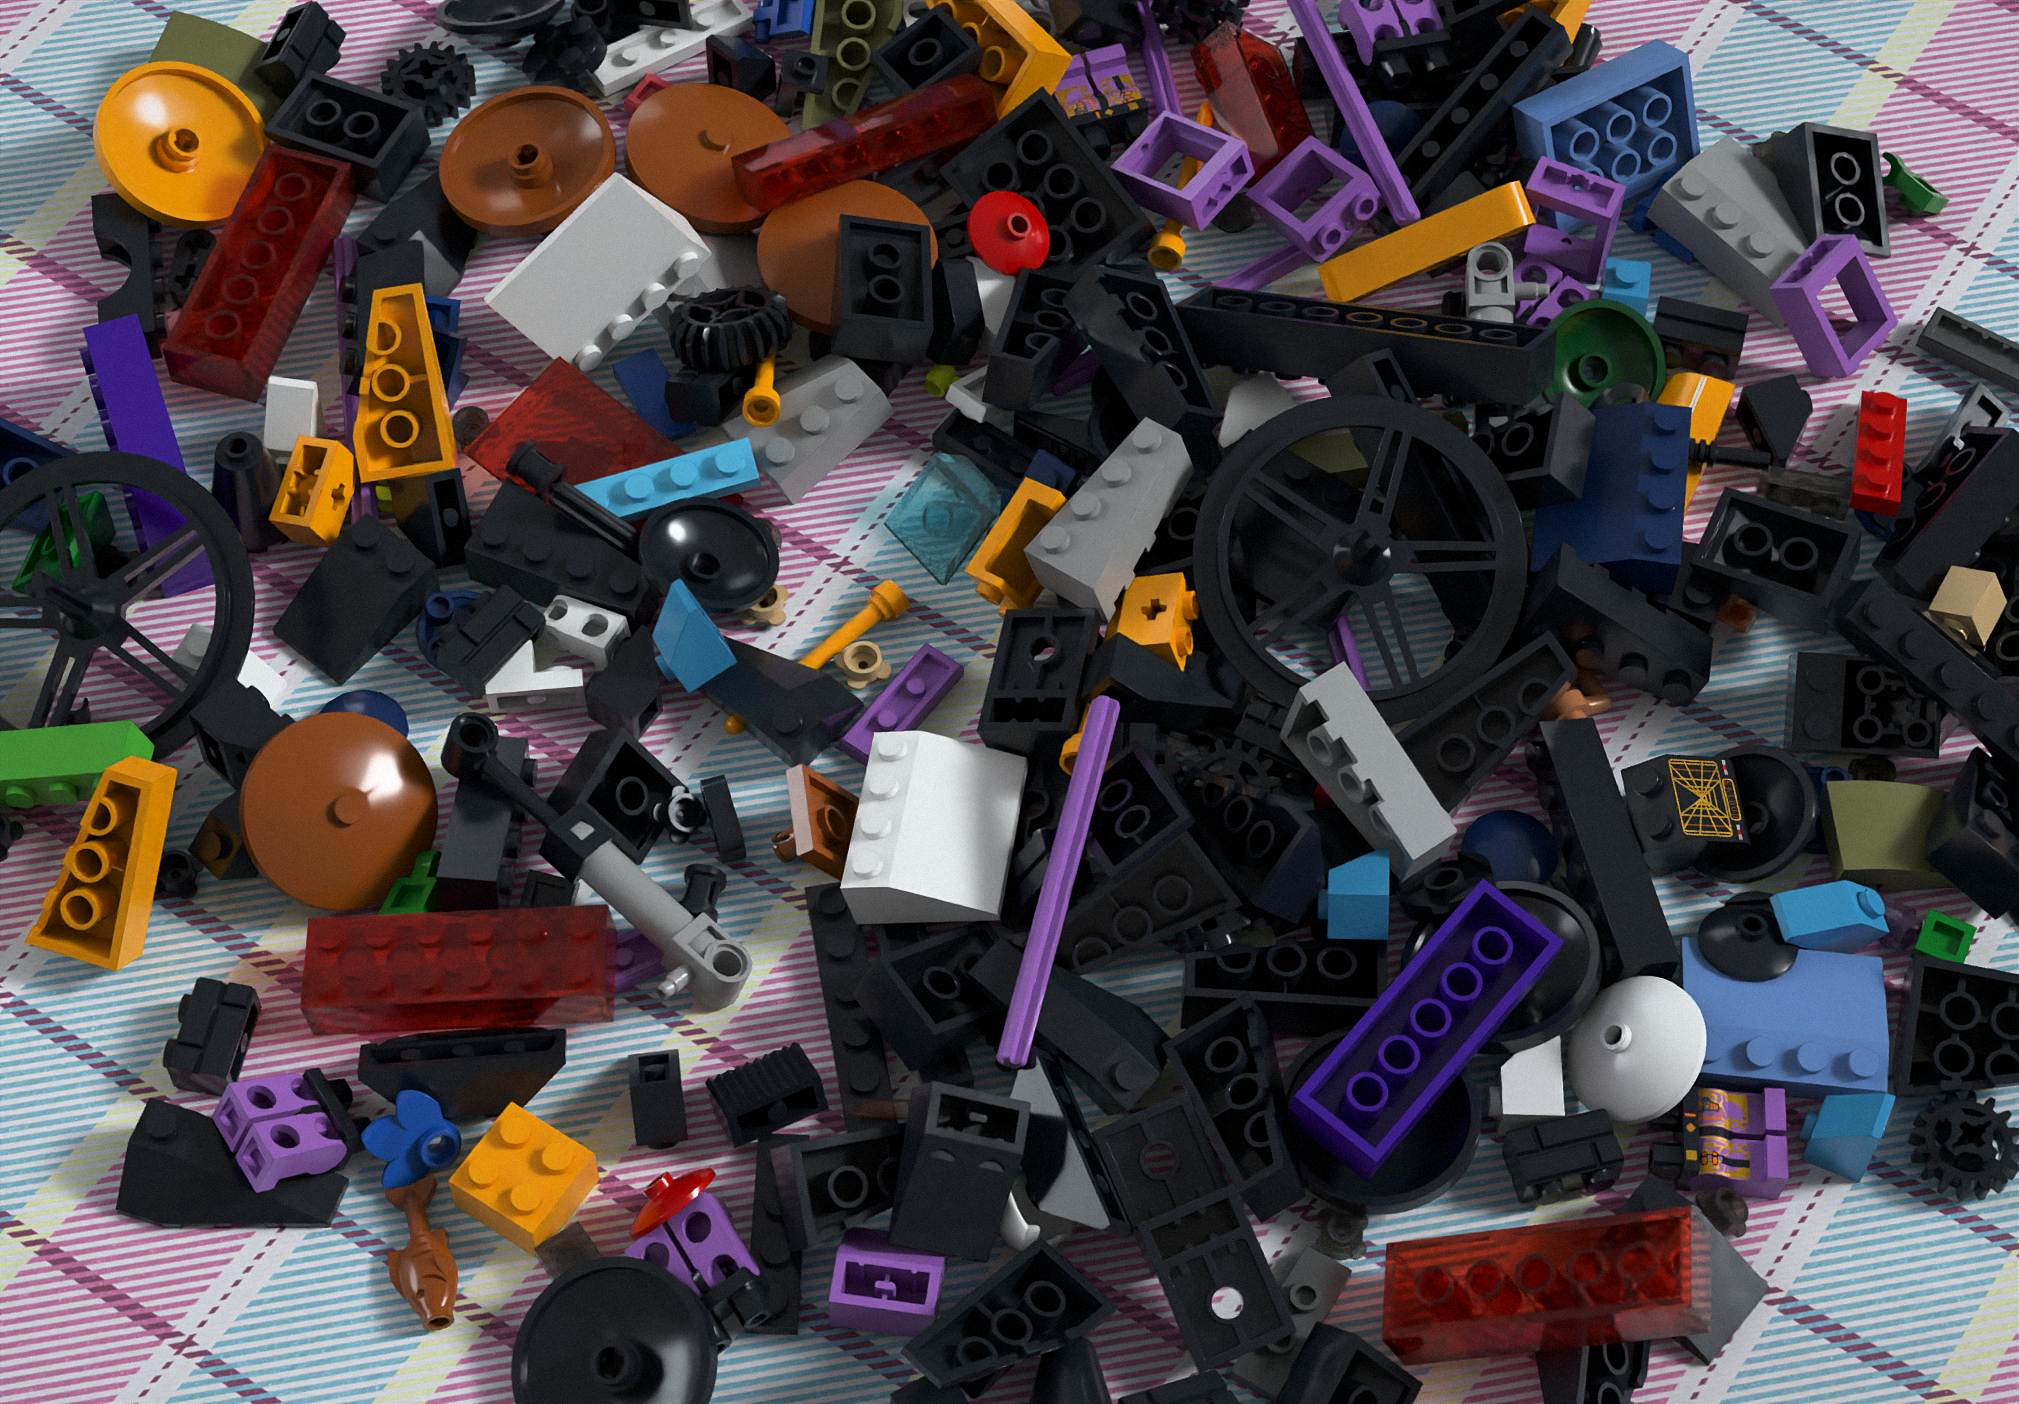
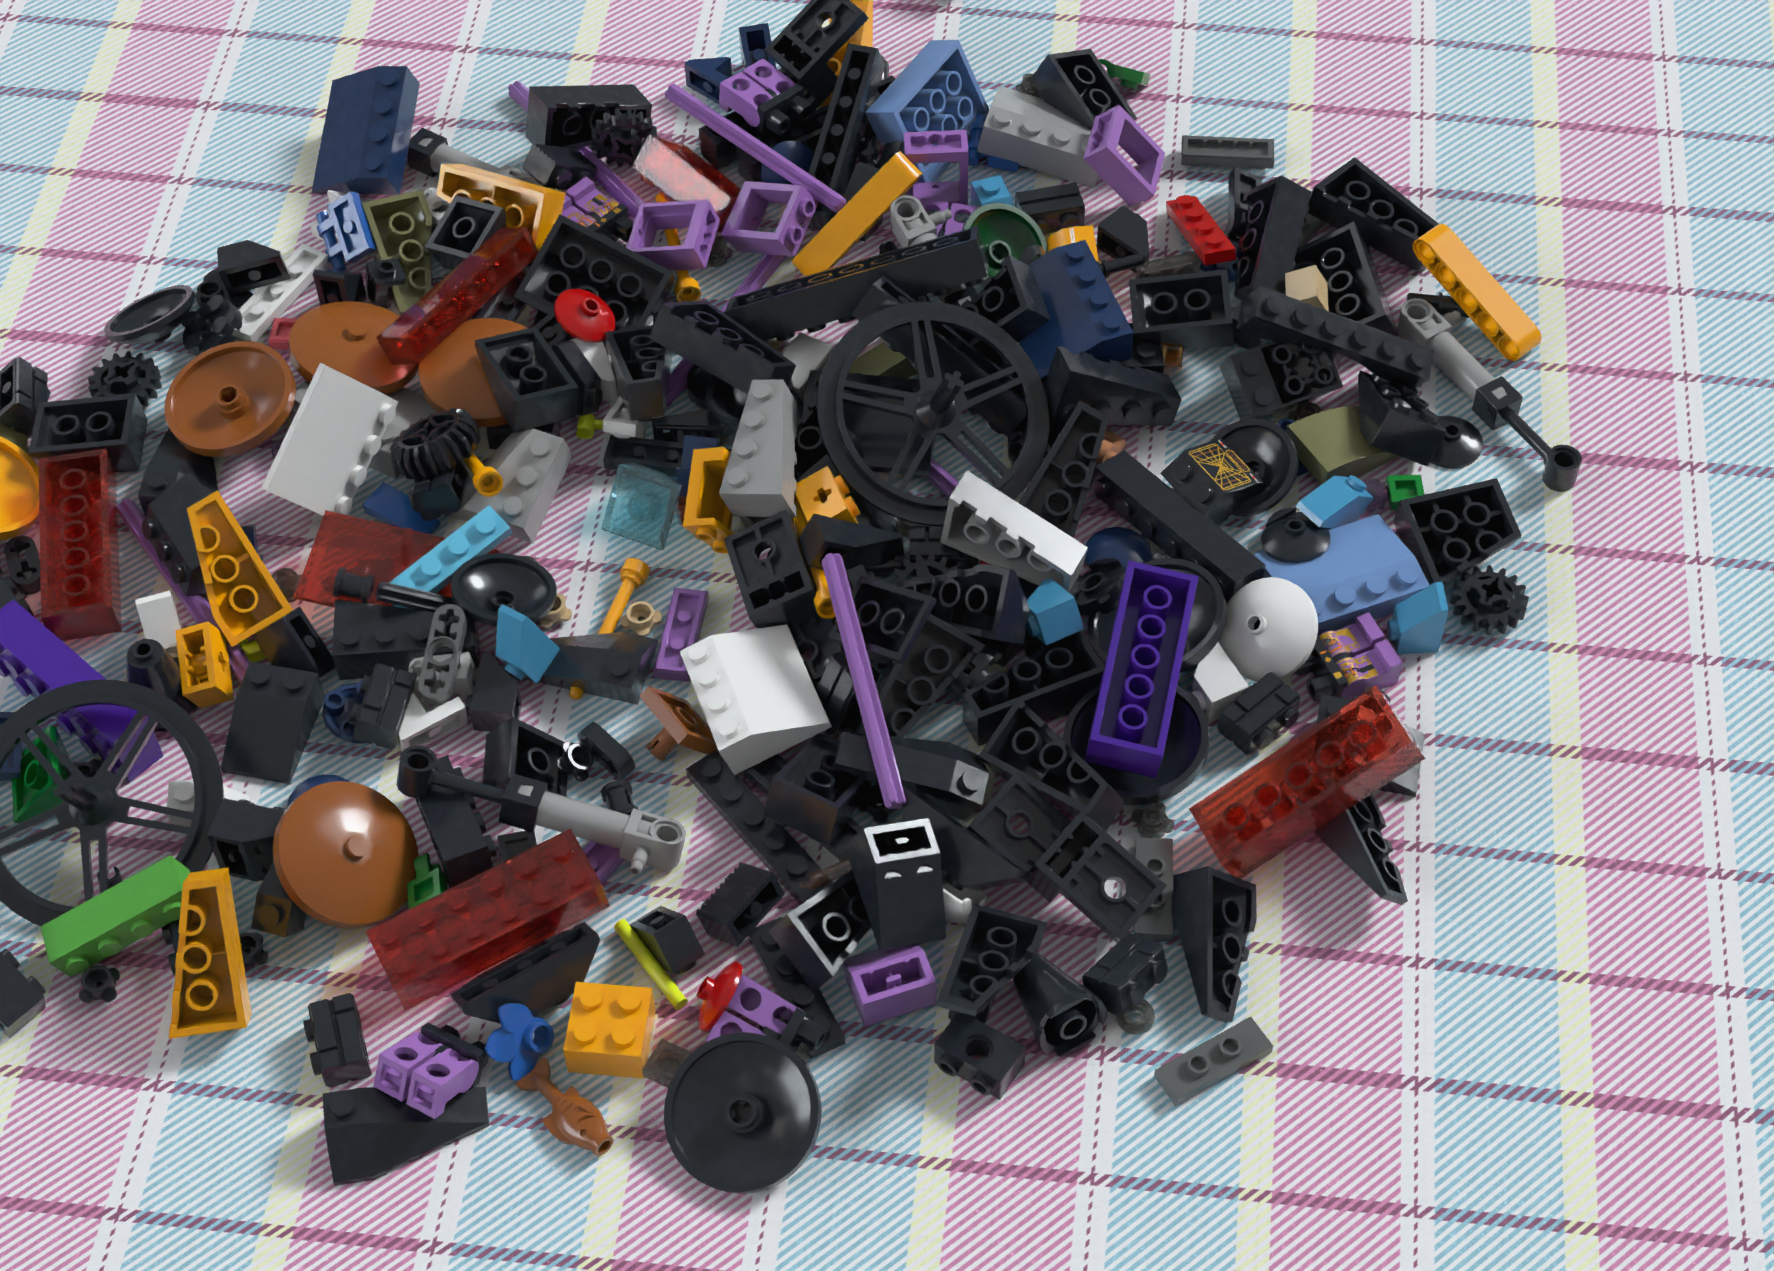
camera: 25 degrees left, 5 degrees down
none -> dark grey beam [418,604,467,705]
none -> neon yellow bar [614,919,688,1010]

